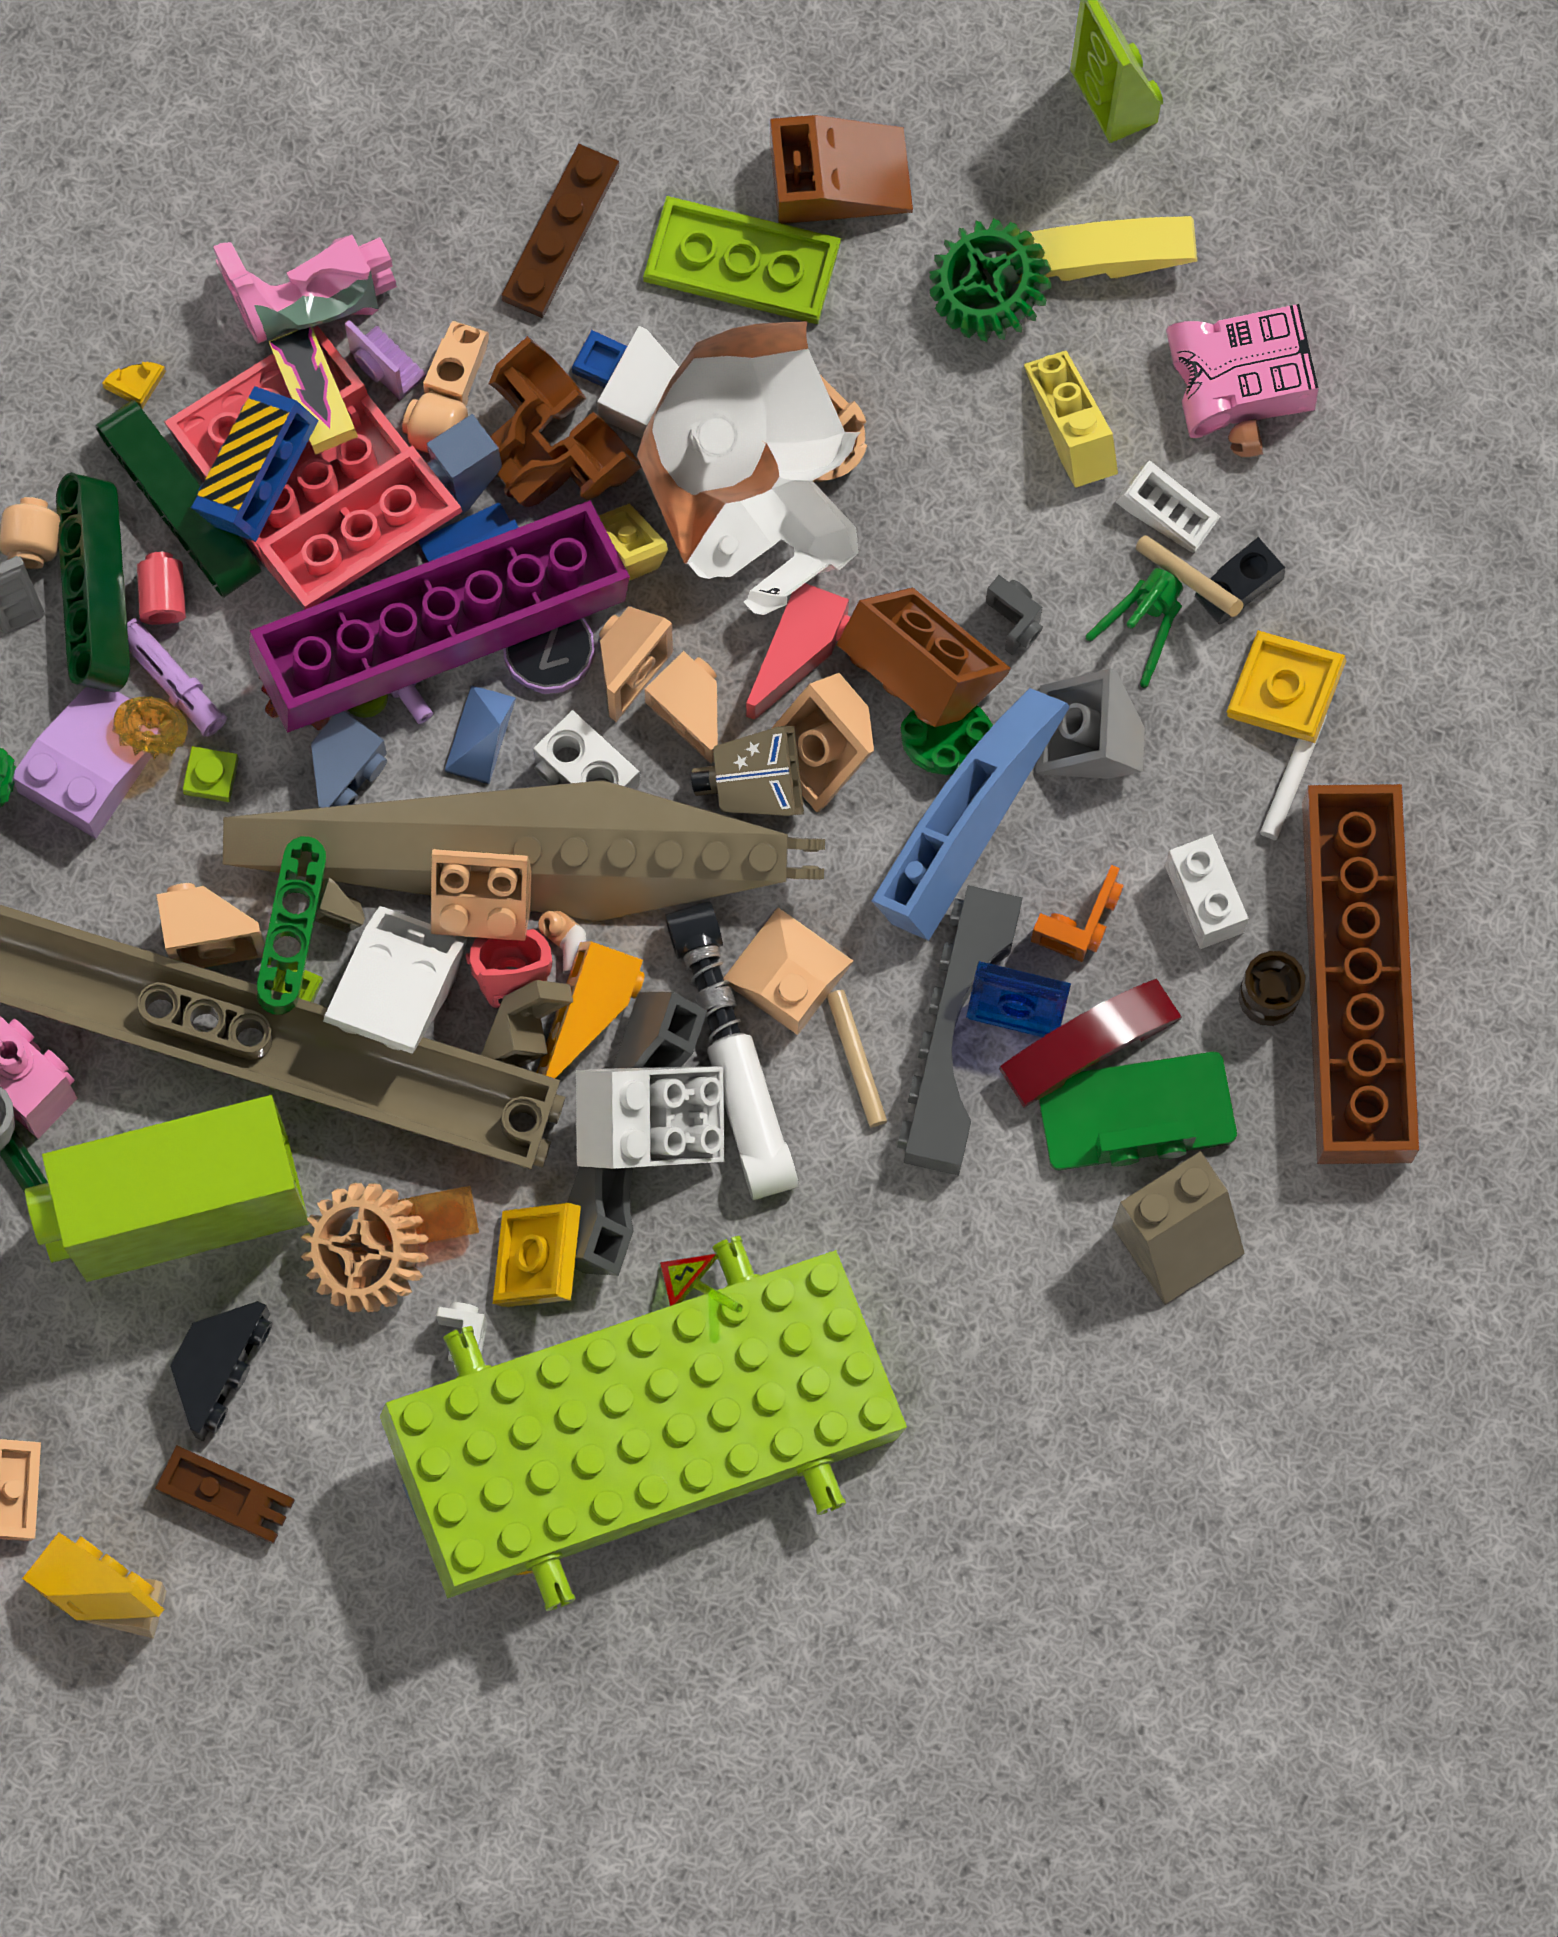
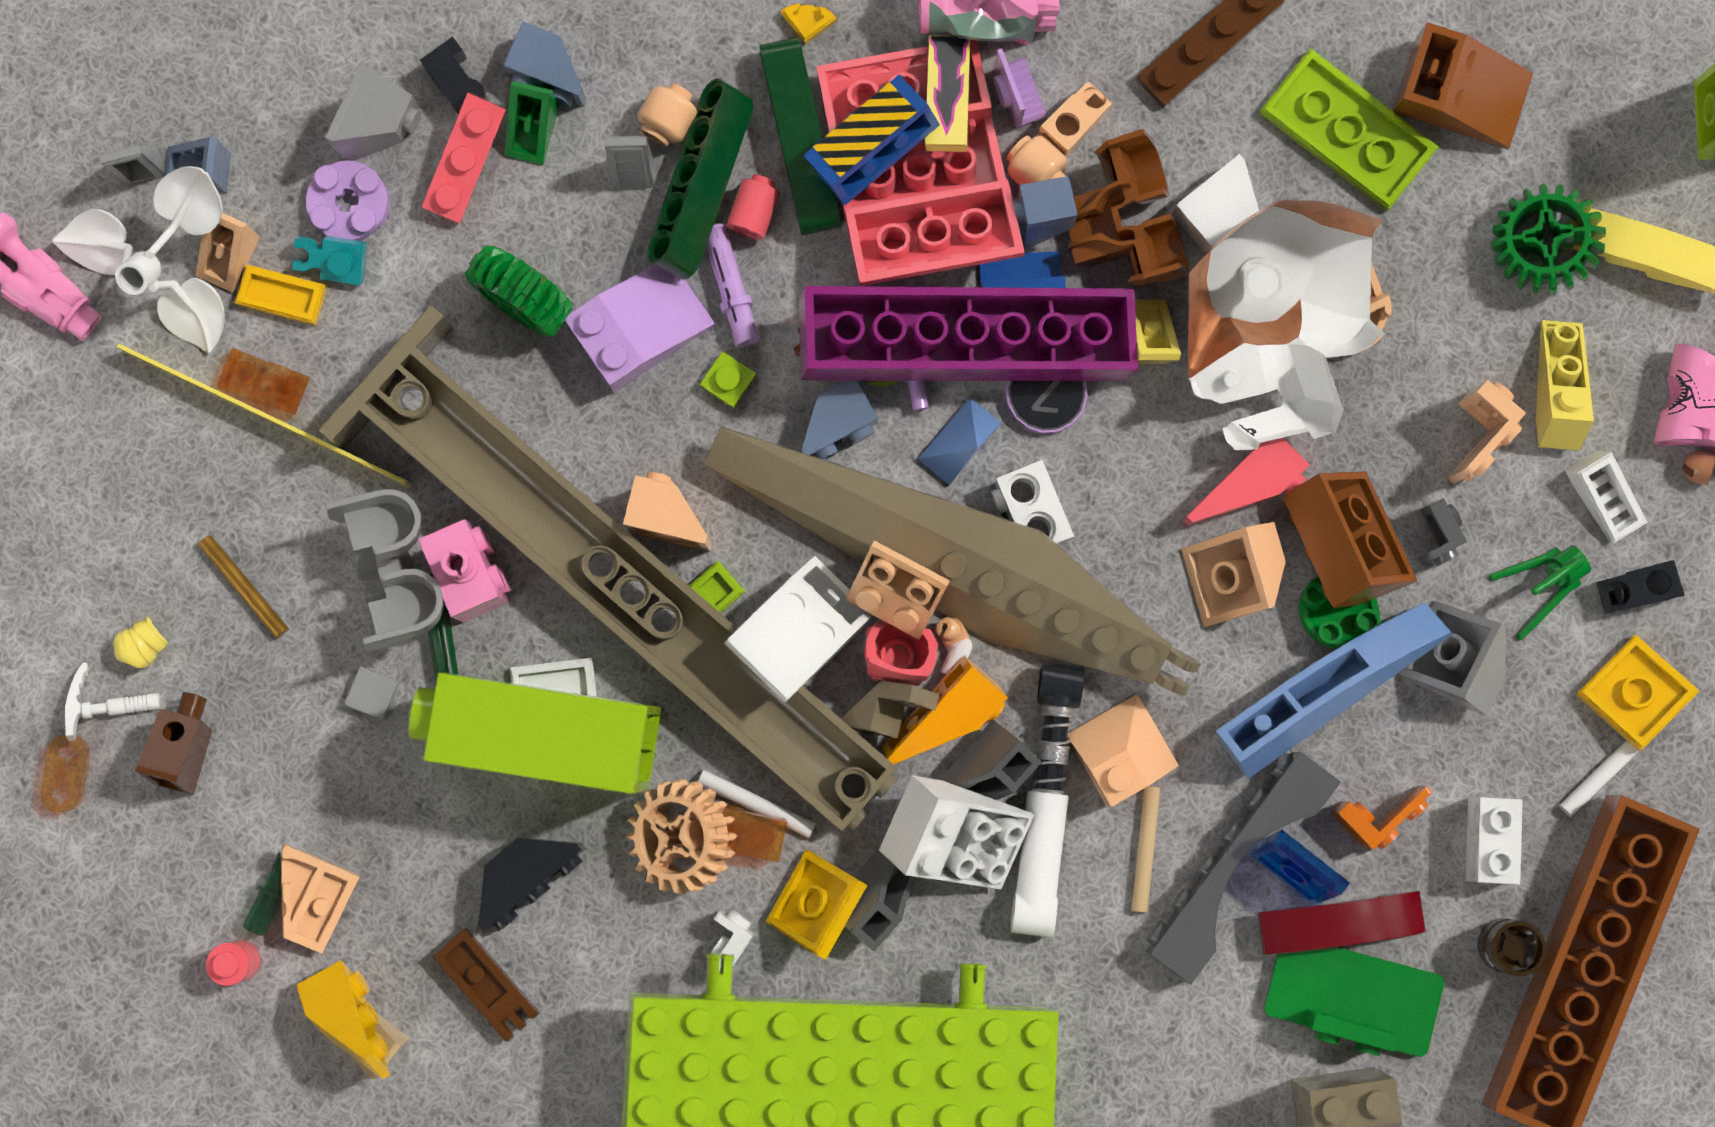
camera: 25 degrees right, 10 degrees up
clear yellow gear [112,696,188,760] -> none
green beam [257,836,326,1015] -> none
dark tan slope [315,877,365,933] -> none
blue tile [571,330,628,388] -> none
light nougat slope [599,606,673,722] -> none
light nougat slope [644,651,718,764] -> none
piece [660,1254,743,1313] -> none
dark tan torso [691,726,804,816] -> none
tan bar [1136,535,1243,617] -> none
none -> white piece [698,770,816,838]
none -> light nougat bracket [1447,380,1526,484]

